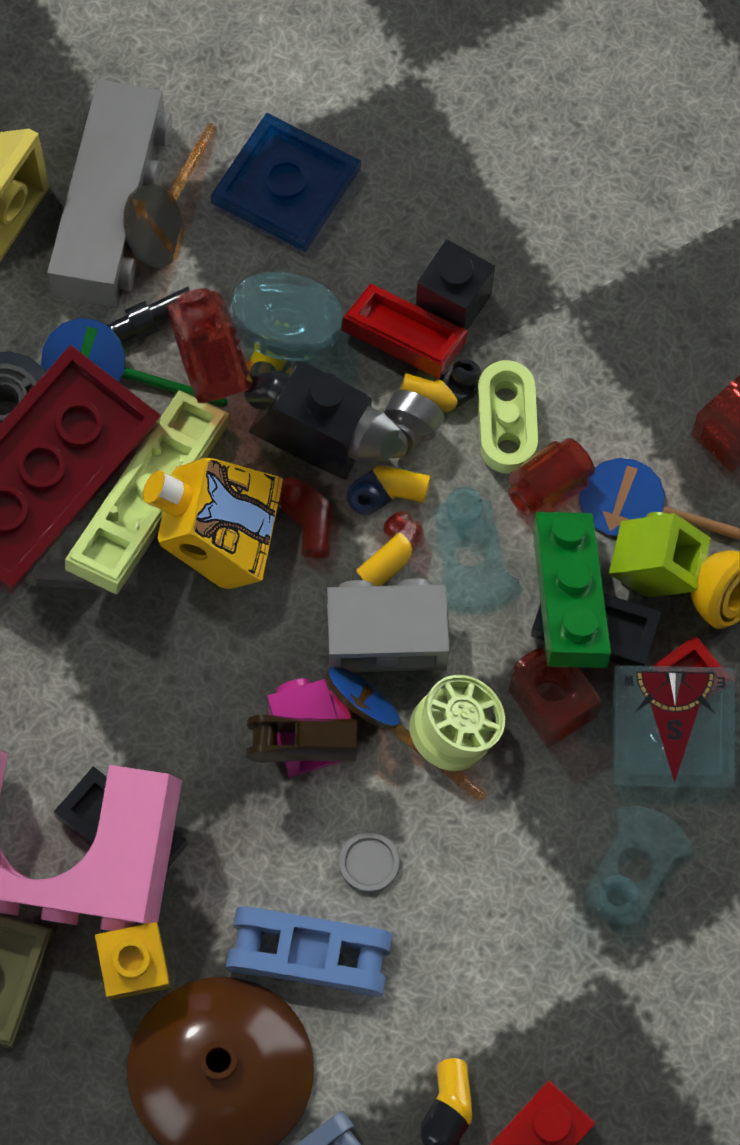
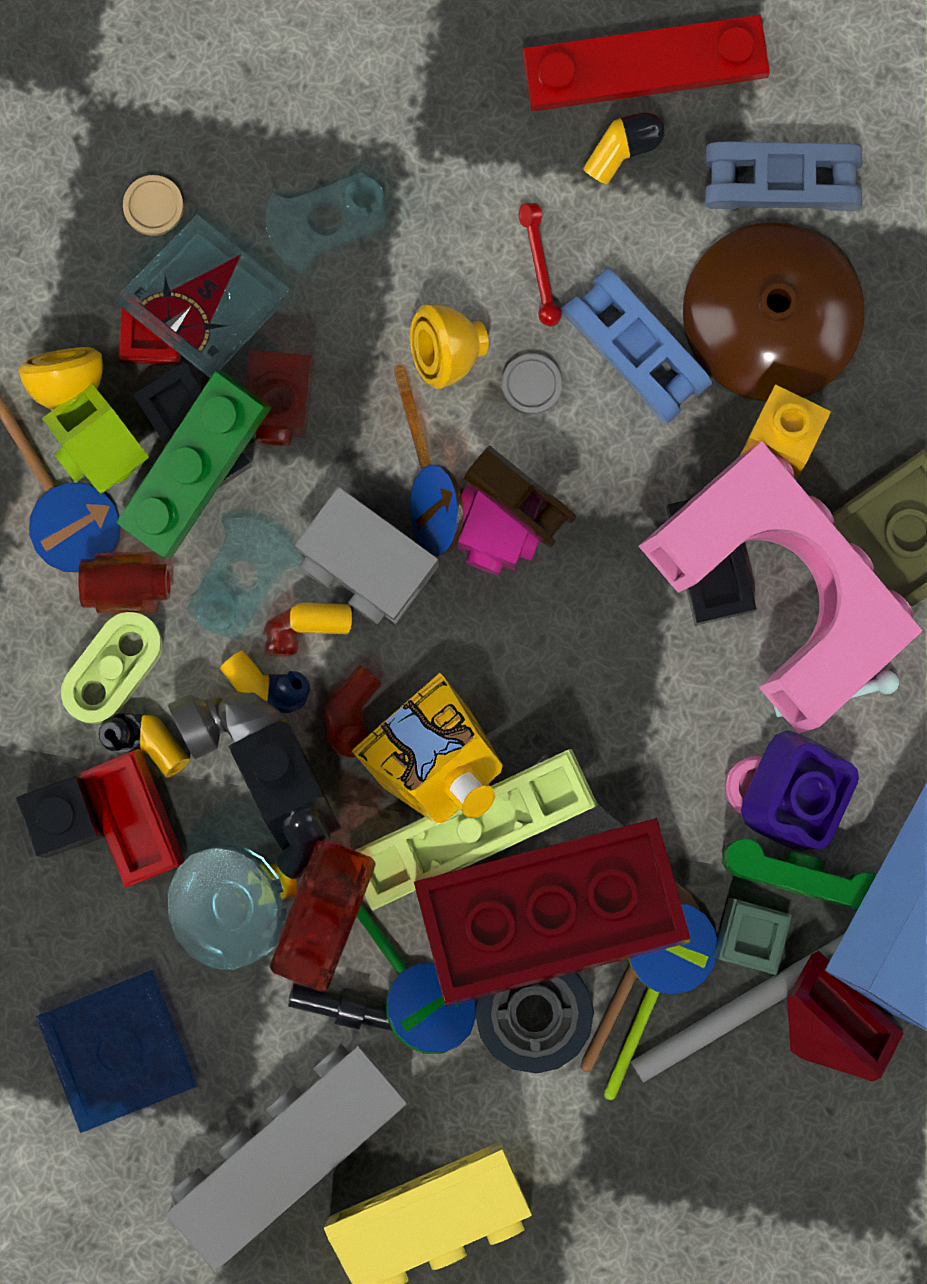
camera: 140 degrees left, 15 degrees up
piece [123,123,216,268] -> none
yellowish green wheel [409,675,505,771] -> none
none -> yellow brick [410,304,489,389]
none -> red hinge [518,203,562,327]

